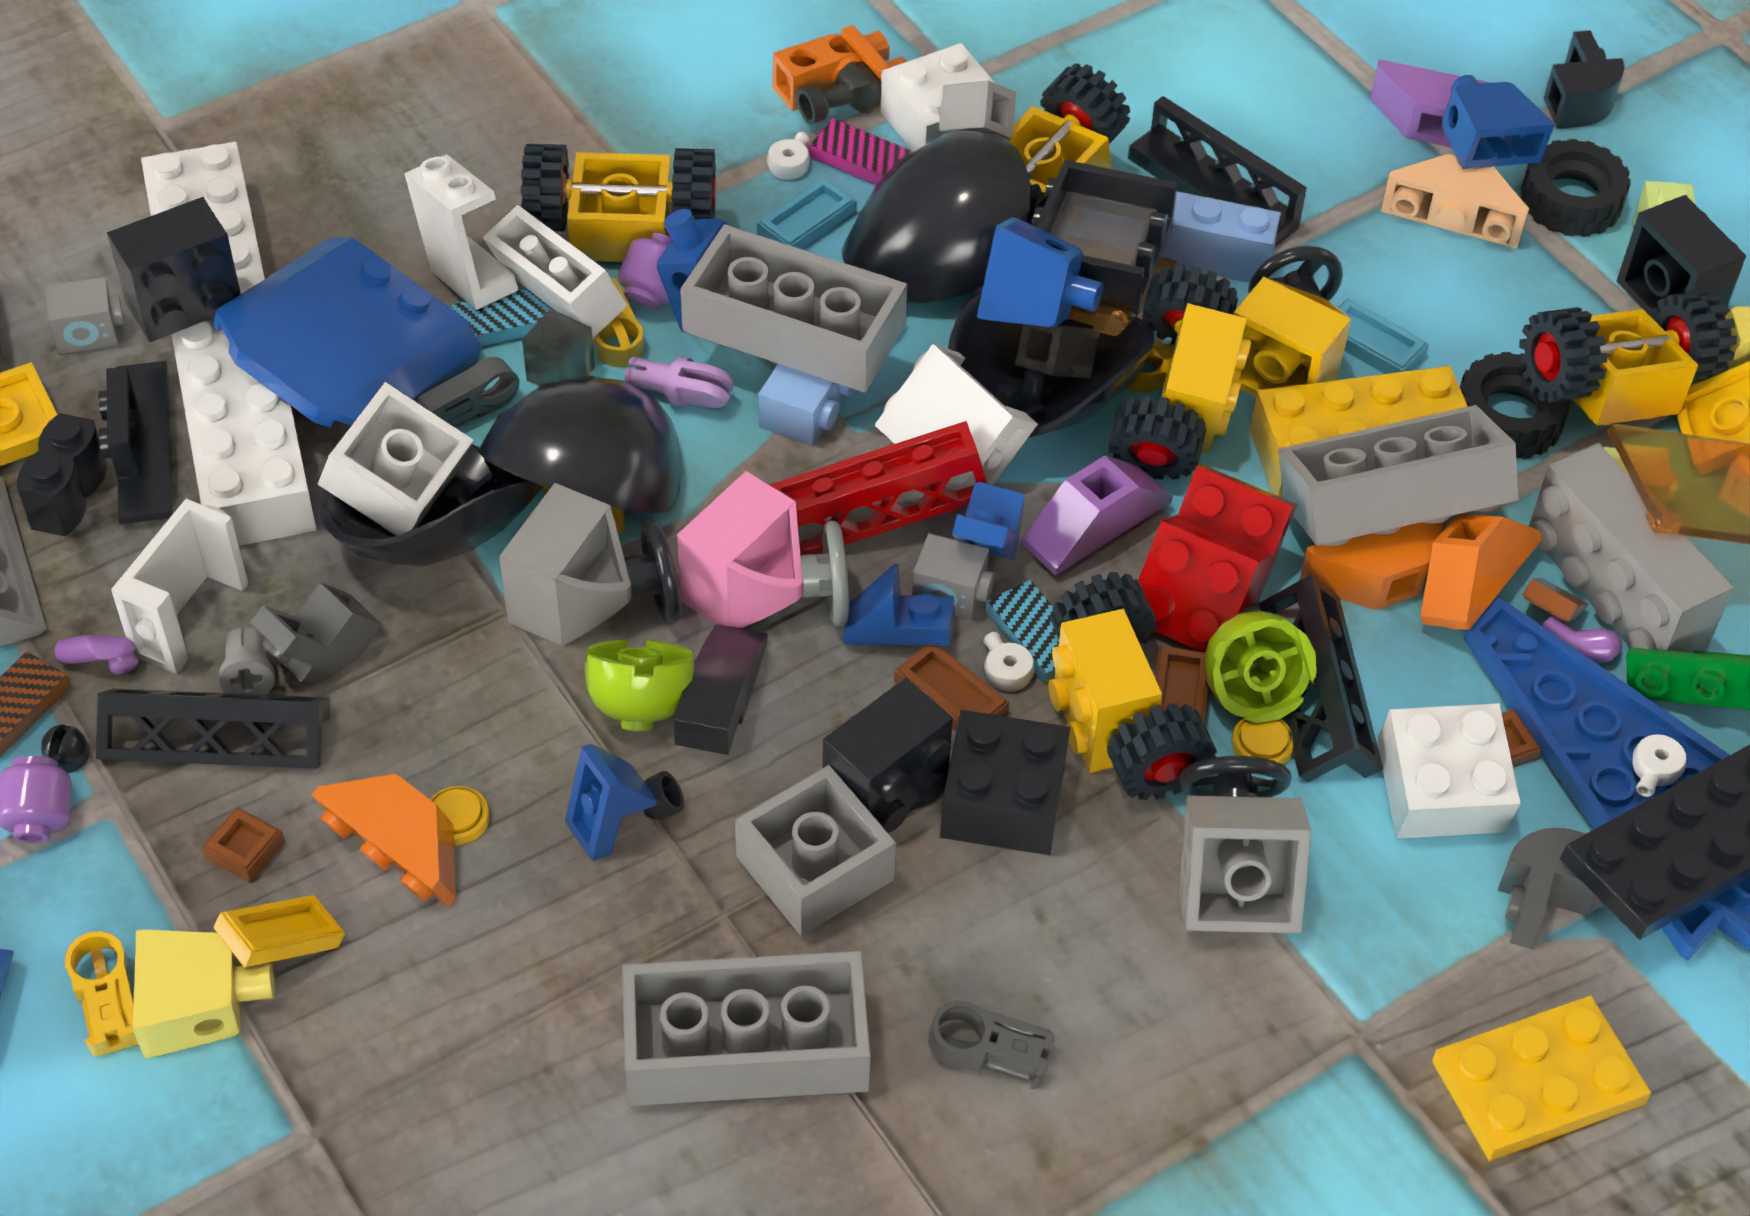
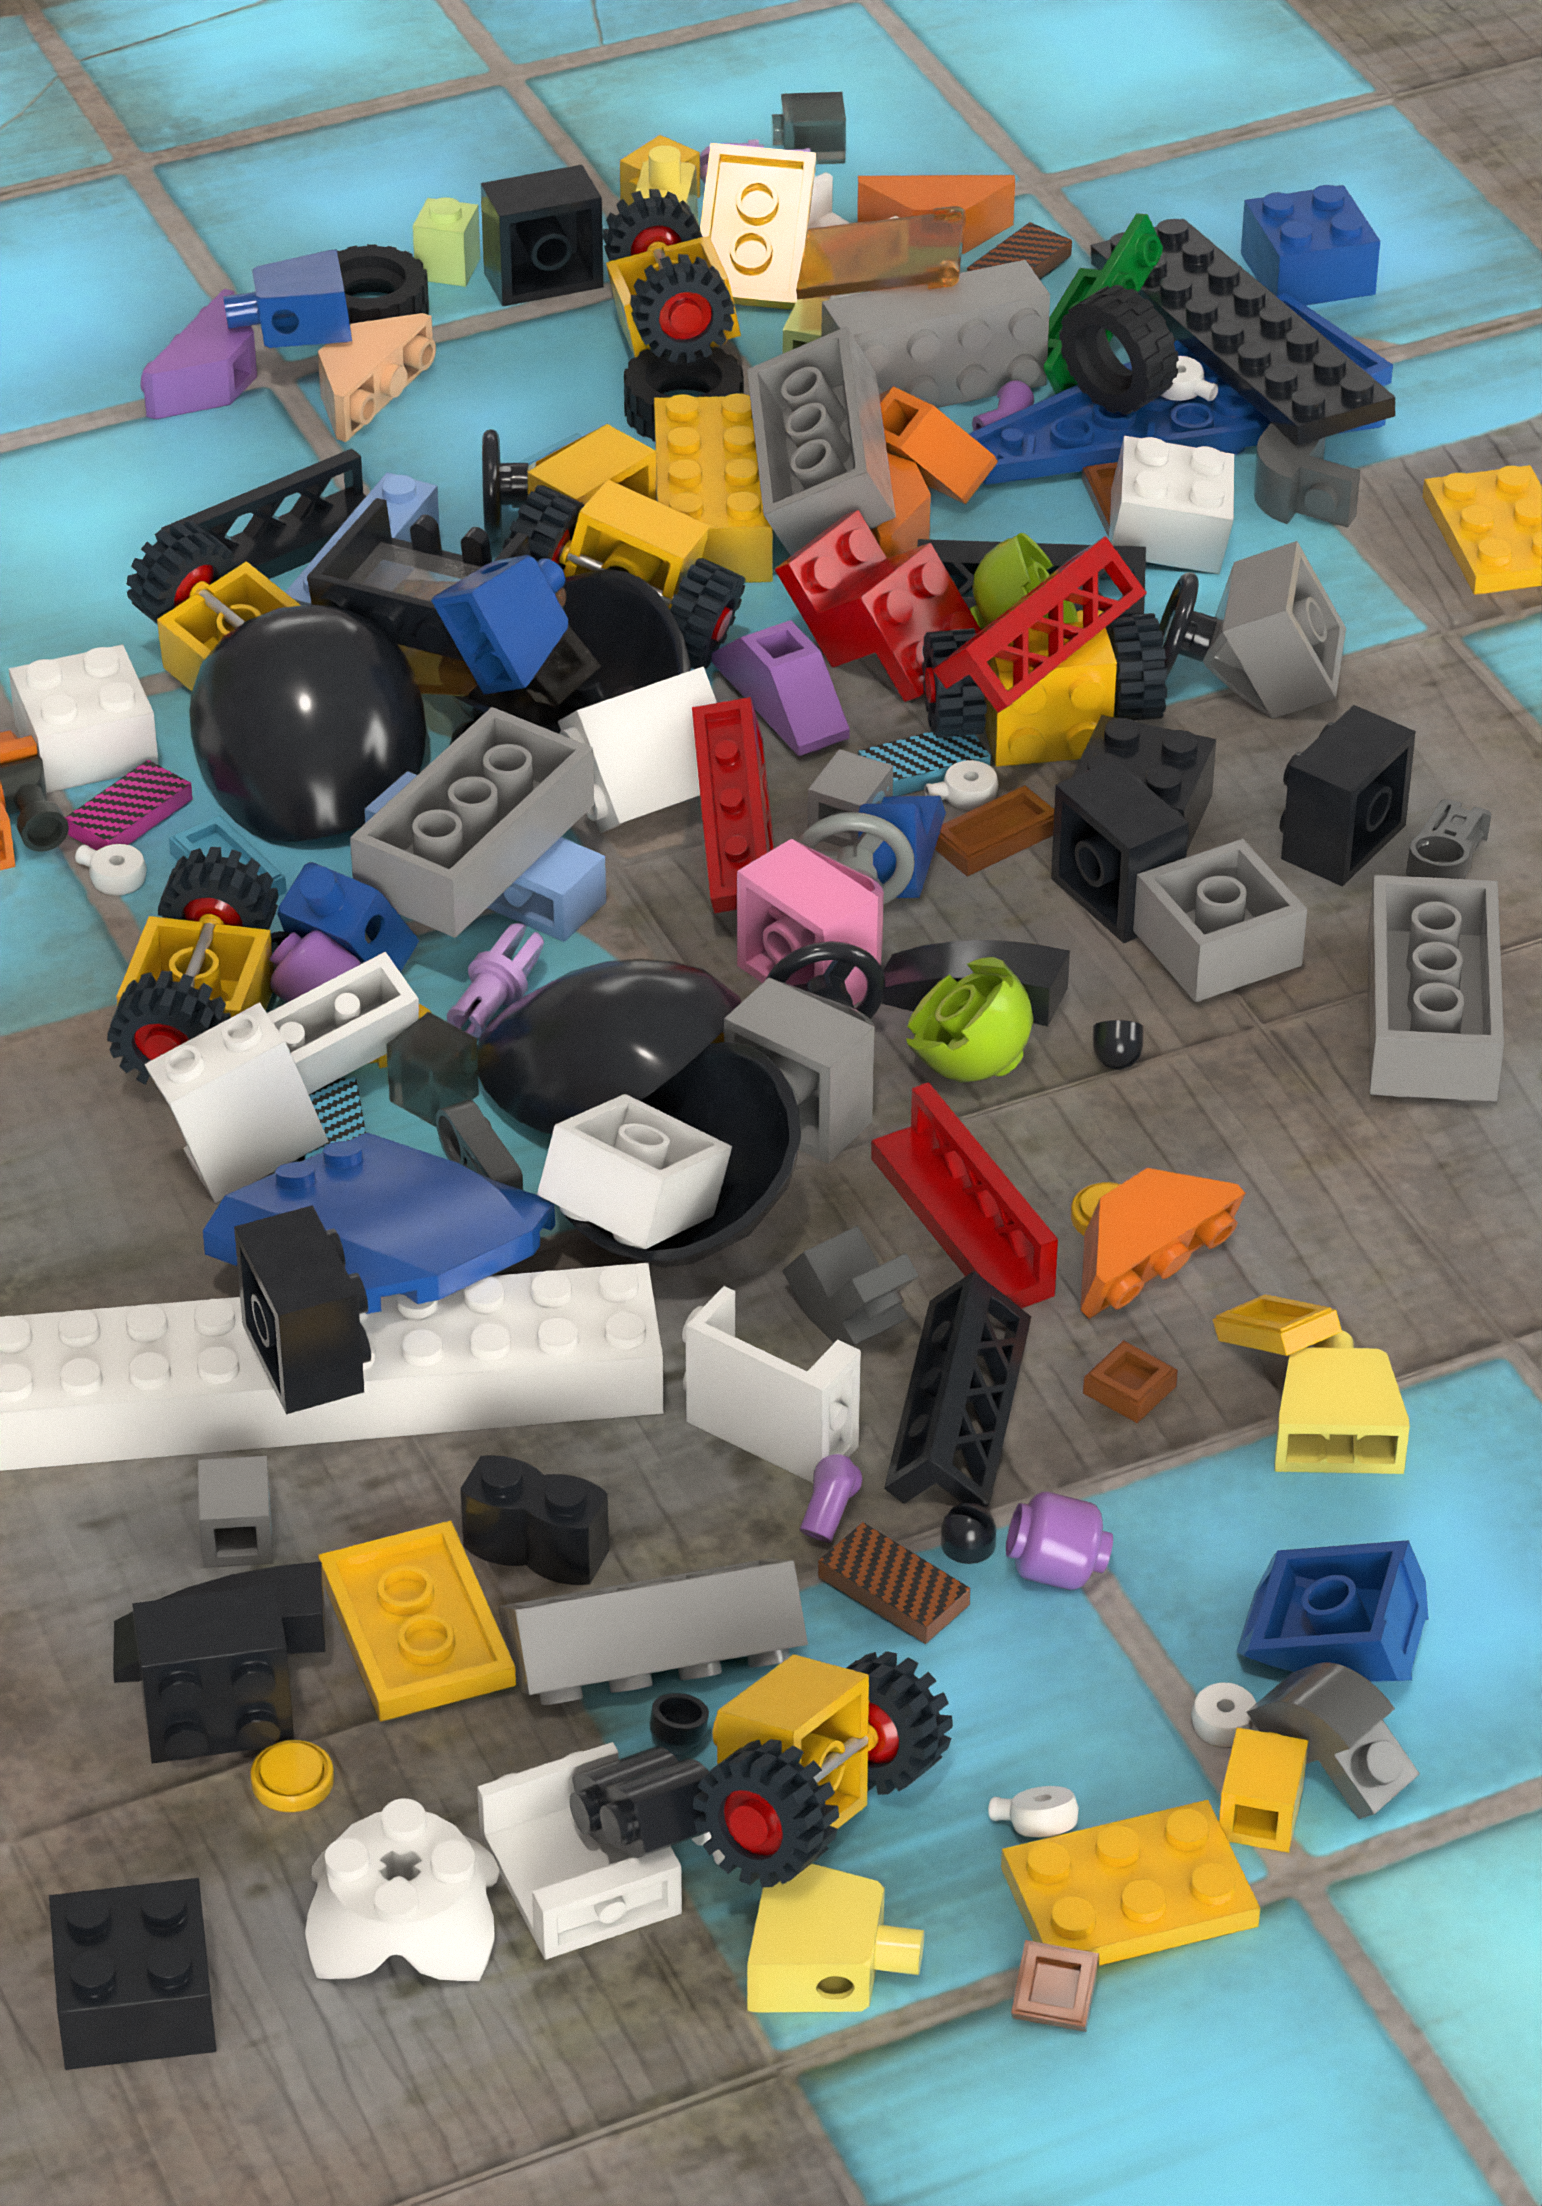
camera: 80 degrees left, 10 degrees down
yellow piece [65,931,138,1056] -> none
black bracket [98,361,173,524] -> none
light grey bush [219,627,275,695] -> none
blue slope [565,744,658,861] -> none
light grey brick [939,80,1016,139] -> none
blue slope [952,482,1025,561] -> none
dark orange tile [1522,578,1588,622] -> none
black brick [1543,30,1624,129] -> none
none -> red fence [871,1082,1058,1309]
none -> red fence [932,536,1147,713]
none -> black tyre [1059,285,1179,415]
none -> black brick [1279,705,1416,887]

